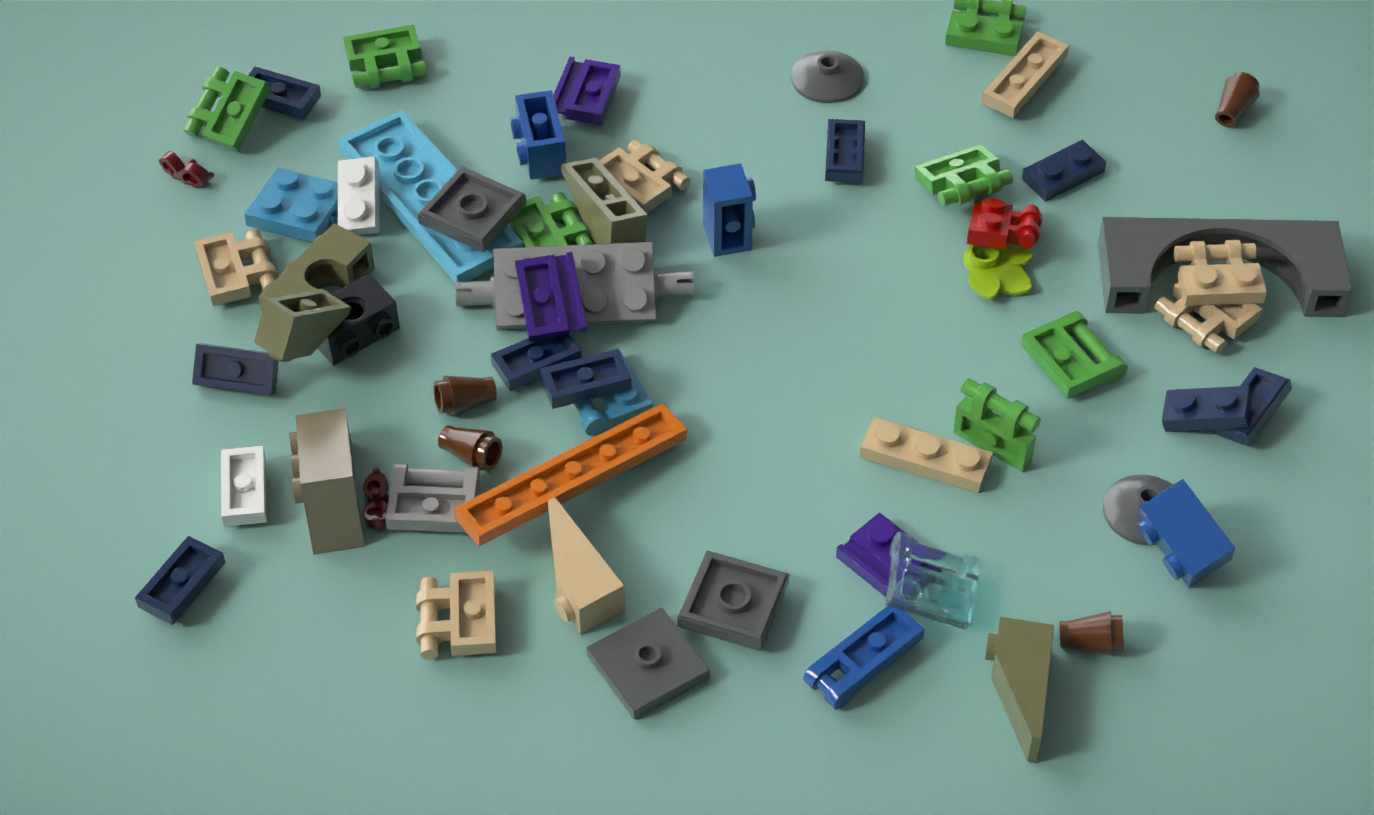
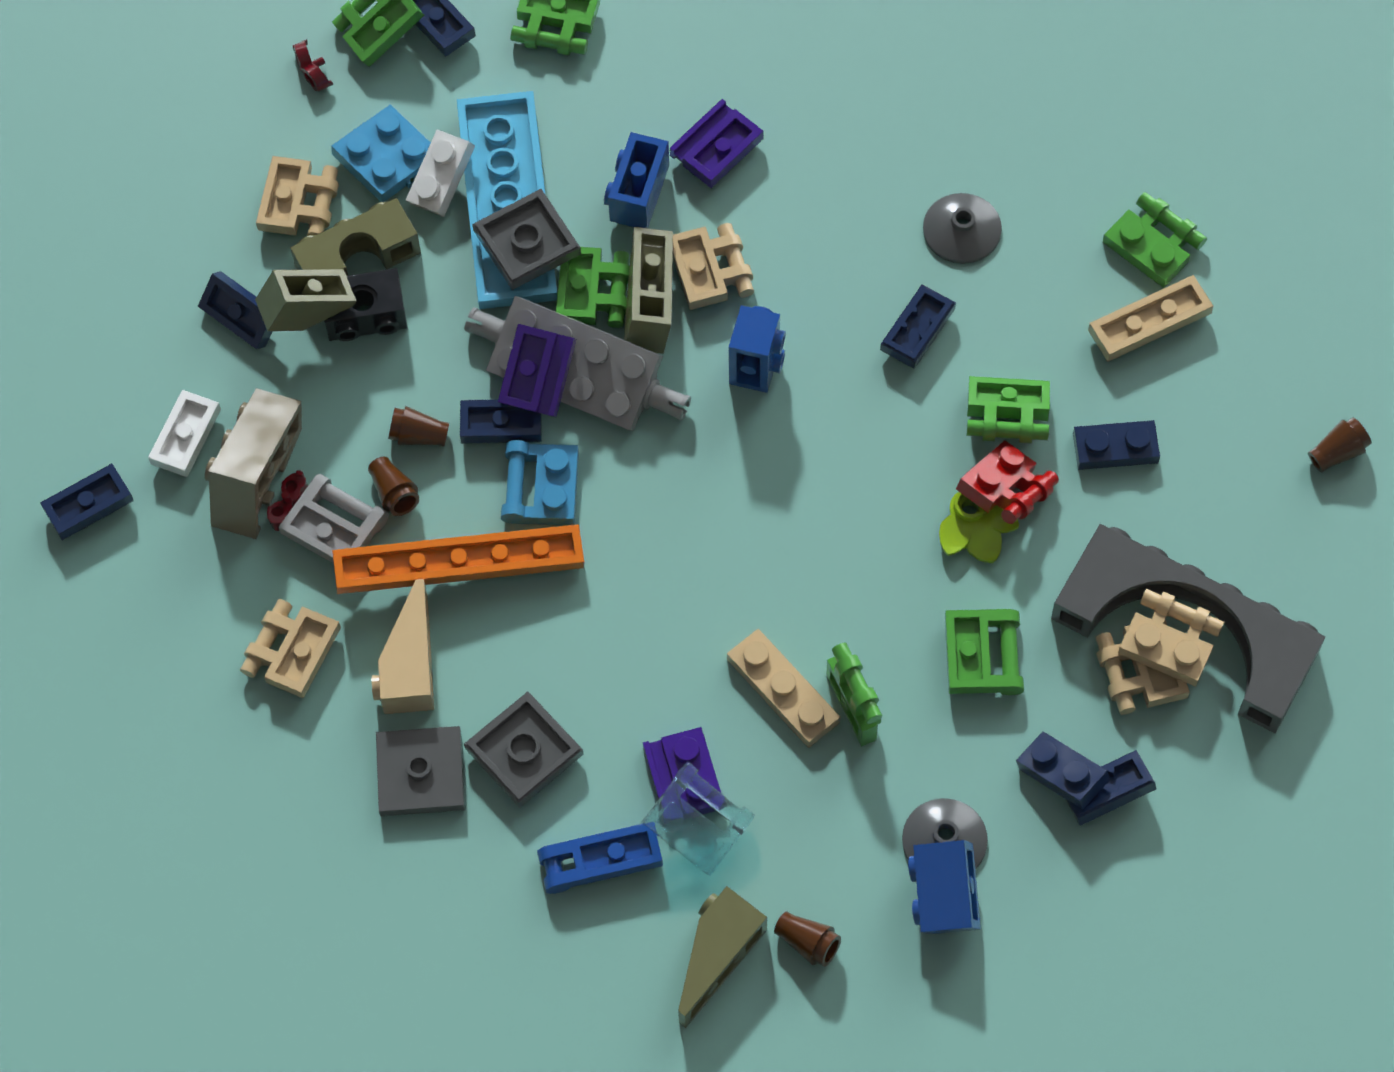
camera: 30 degrees right, 15 degrees up
dark blue plate [540,349,632,409] -> none

